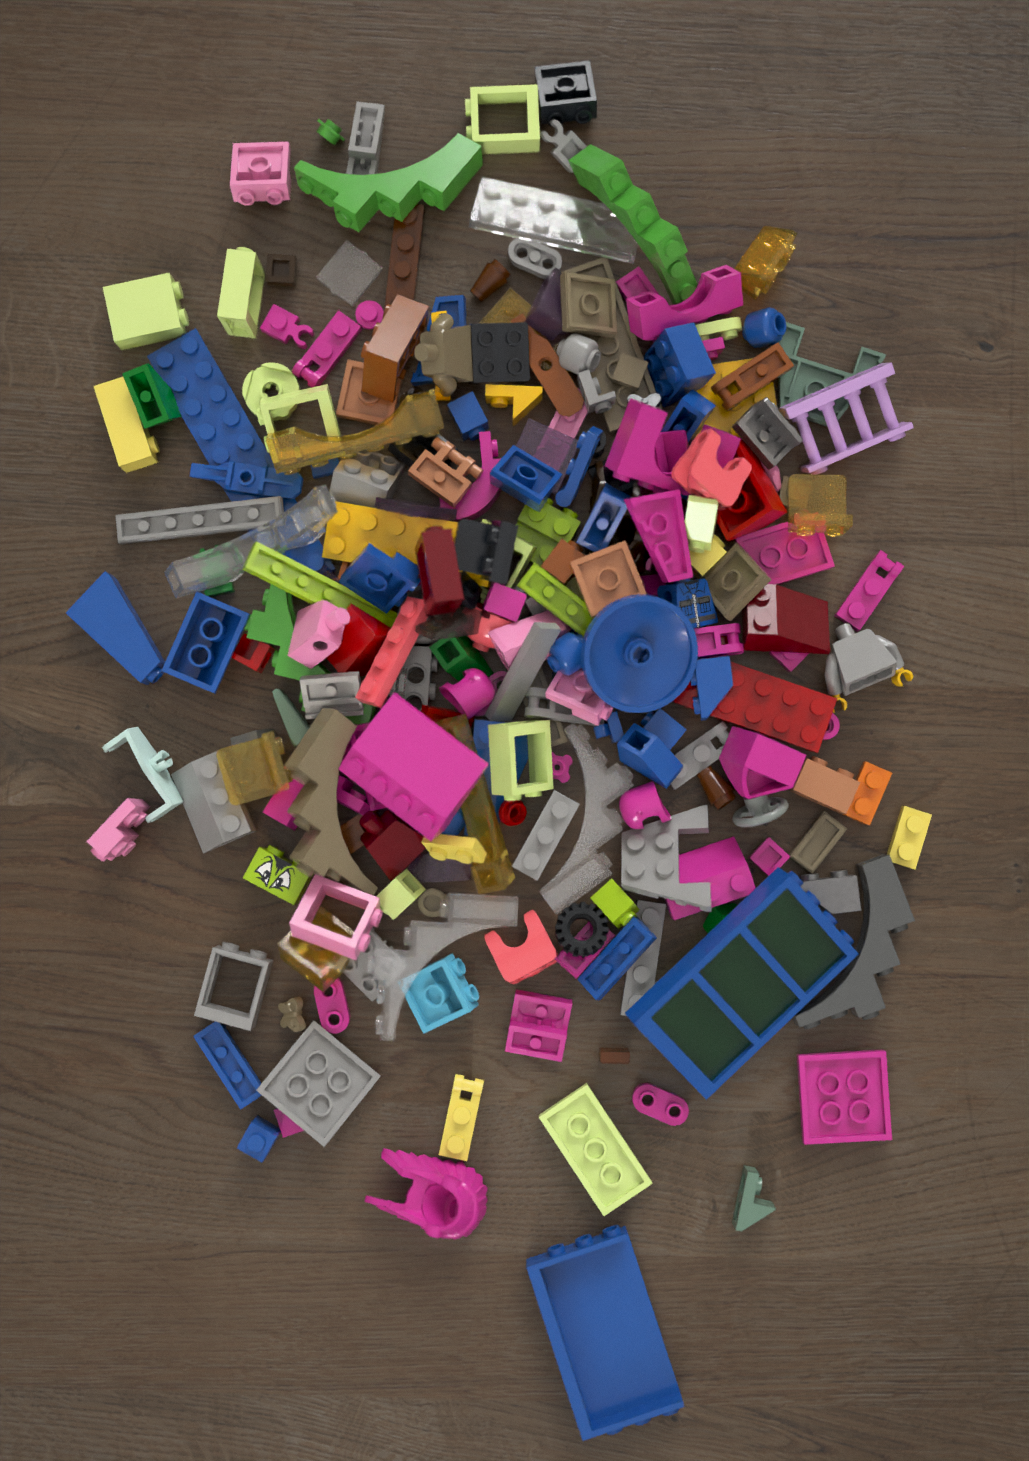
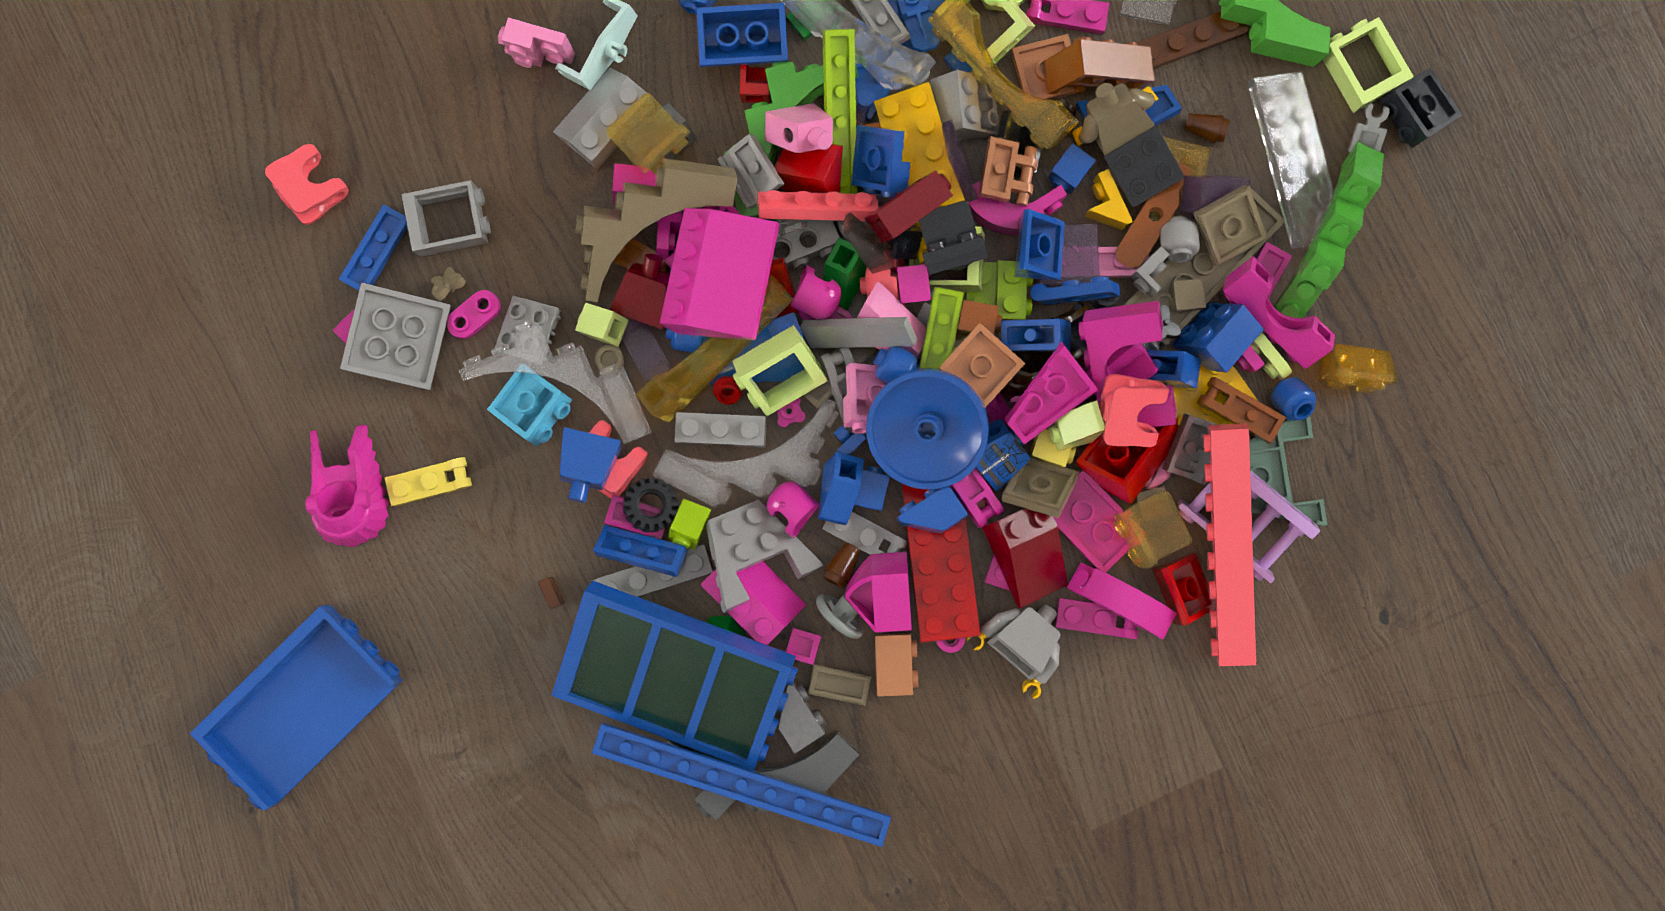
camera: 55 degrees right, 0 degrees up
blue brick [237,1115,281,1162] -> none
lime brick [243,844,314,905] -> none
sand green slope [272,688,310,748] -> none
clear yellow slope [278,905,355,992] -> none
bright pink window [290,875,383,960] -> none
dark pink plate [355,300,384,329] -> none
light yellow plate [422,834,487,864] -> none
dark pink slope [505,989,573,1062] -> none
light grey plate [508,237,562,280] -> none
yellowish green plate [539,1083,652,1216] -> none
dark pink plate [632,1083,689,1126] -> none
sand green slope [732,1165,776,1232] -> none
dark pink plate [797,1049,892,1145] -> none
orange plate [842,761,892,826] -> none
light yellow plate [887,806,932,870] -> none
none -> coral piece [265,144,349,225]
none -> blue torso [560,427,621,503]
none -> blue plate [592,723,891,847]
none -> dark pink arch [1067,562,1177,640]
none -> red slope [1152,553,1215,626]
none -> coral brick [1203,423,1256,666]

